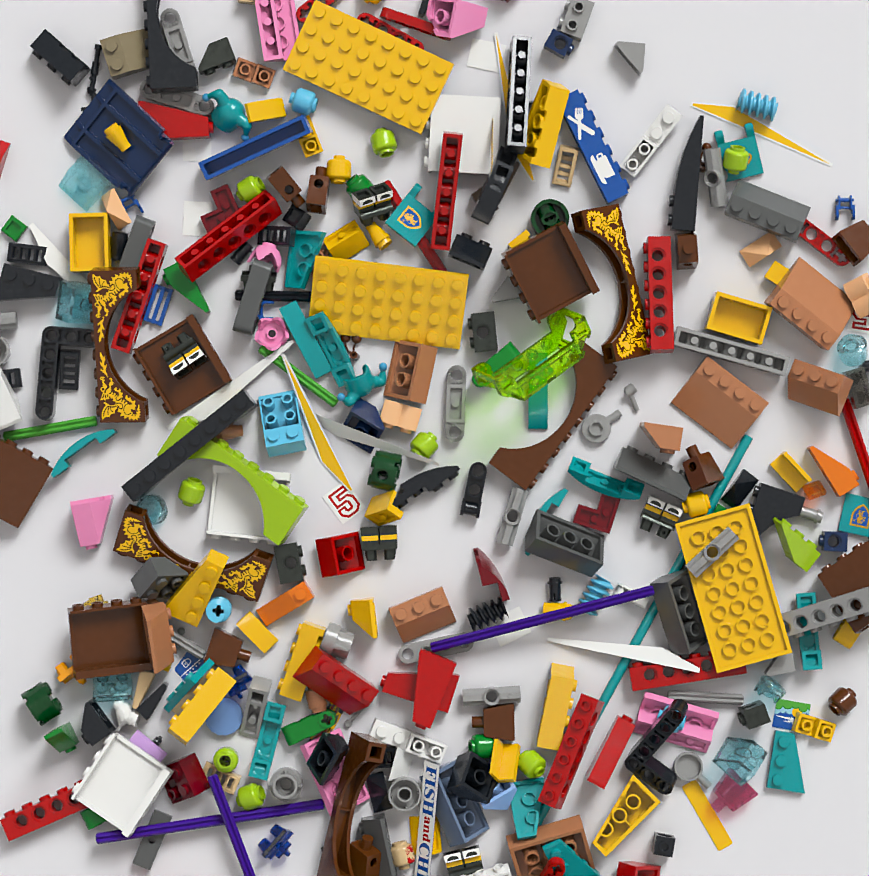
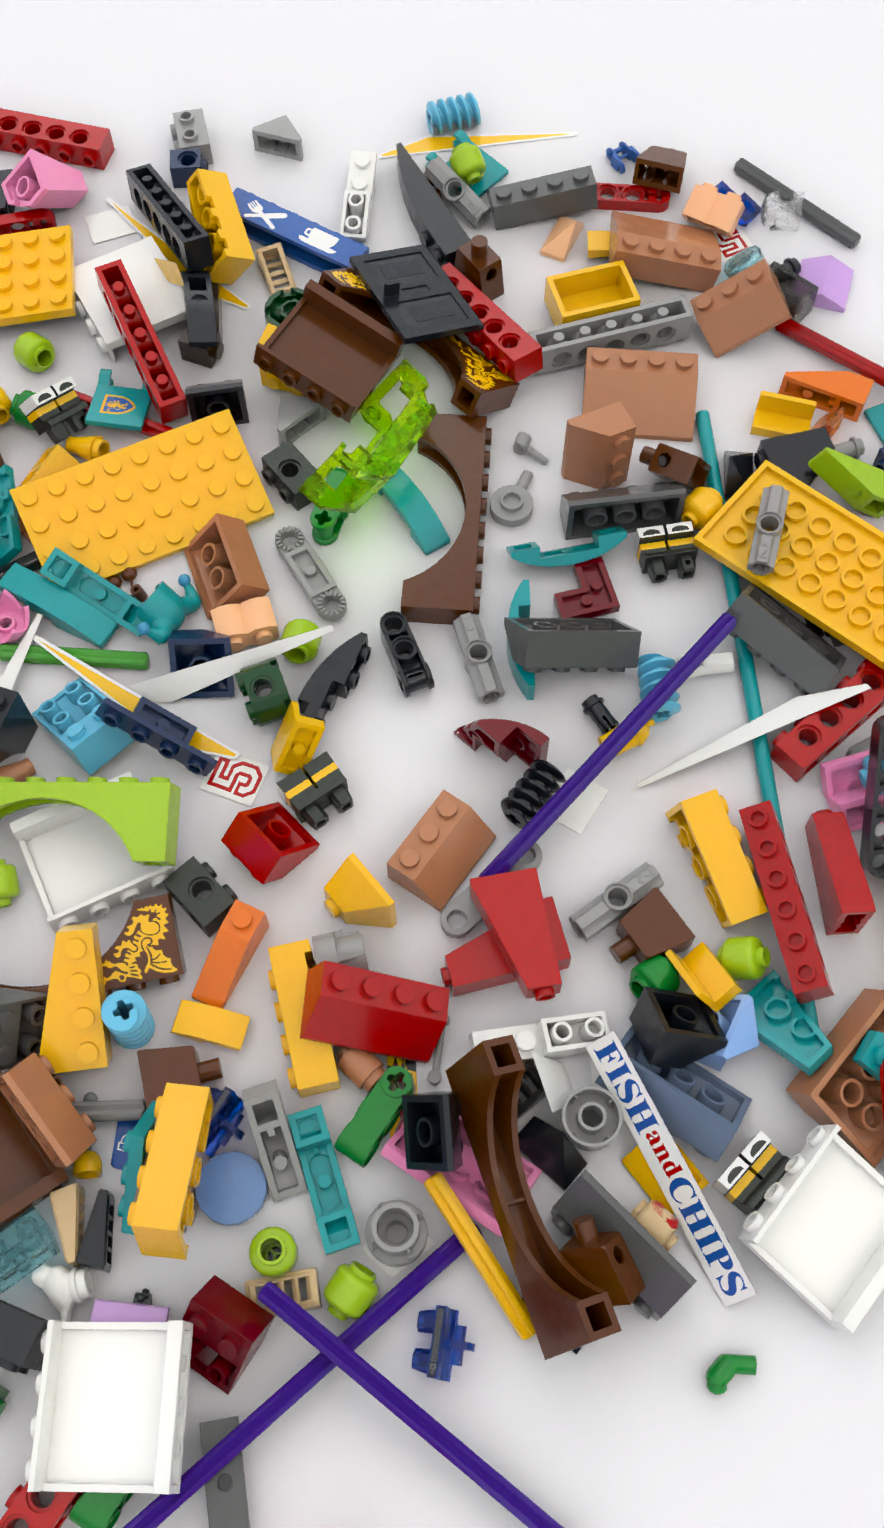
camera: 30 degrees left, 25 degrees down
none -> dark blue bracket [95,696,218,776]
none -> black door [349,244,484,345]
none -> yellow axle [424,1172,536,1340]

